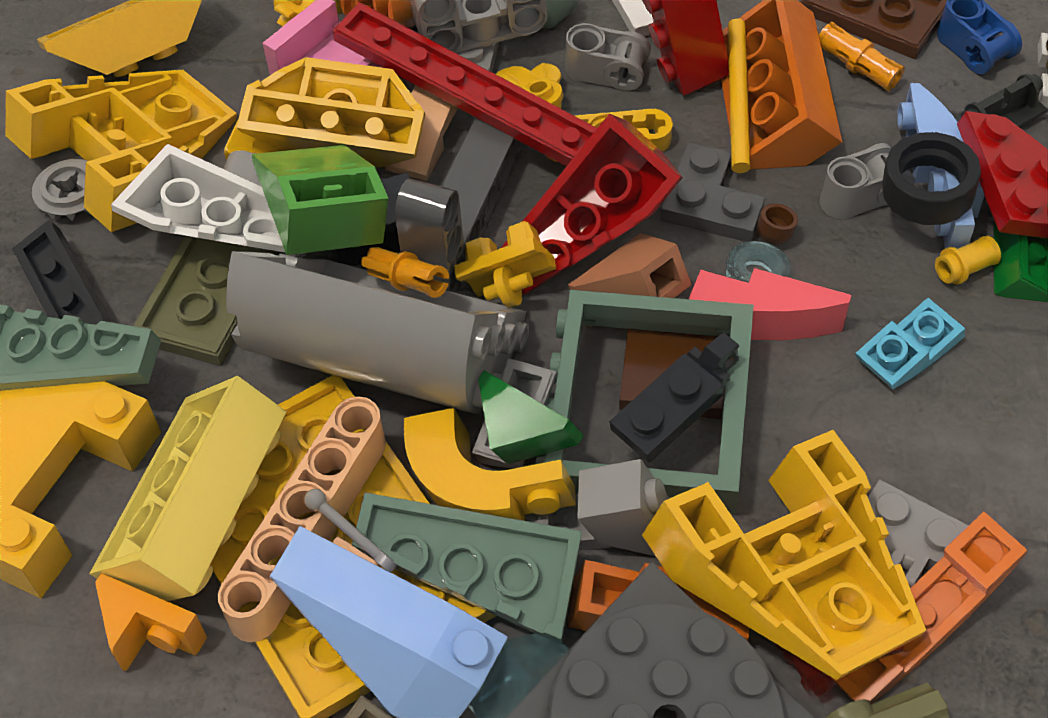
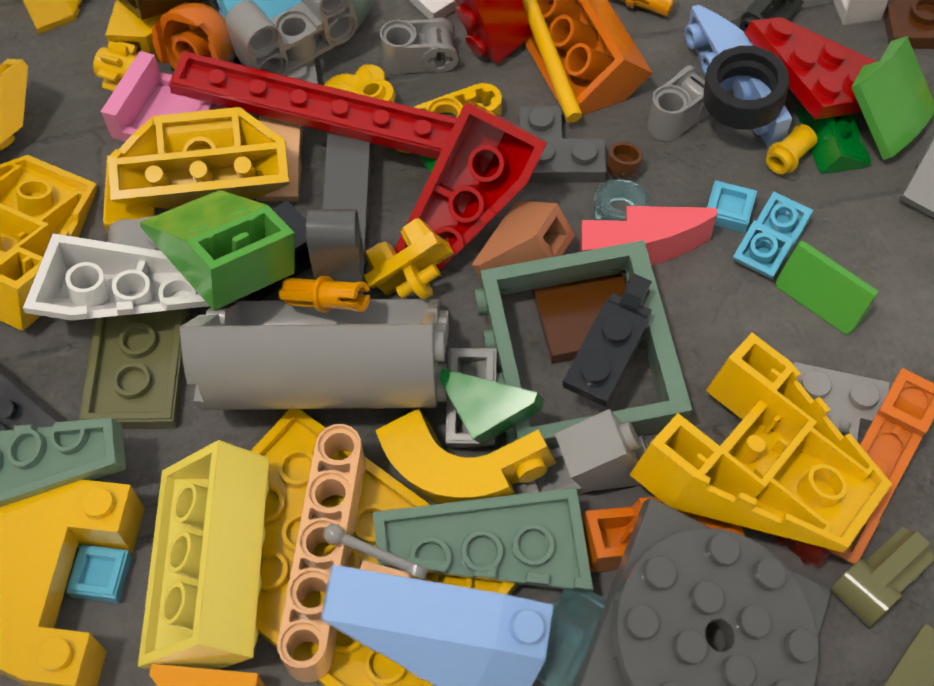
camera: 20 degrees left, 5 degrees up
none -> medium azure tile [66,544,133,604]
none -> medium azure tile [707,180,757,233]
none -> bright green slope [775,240,879,335]

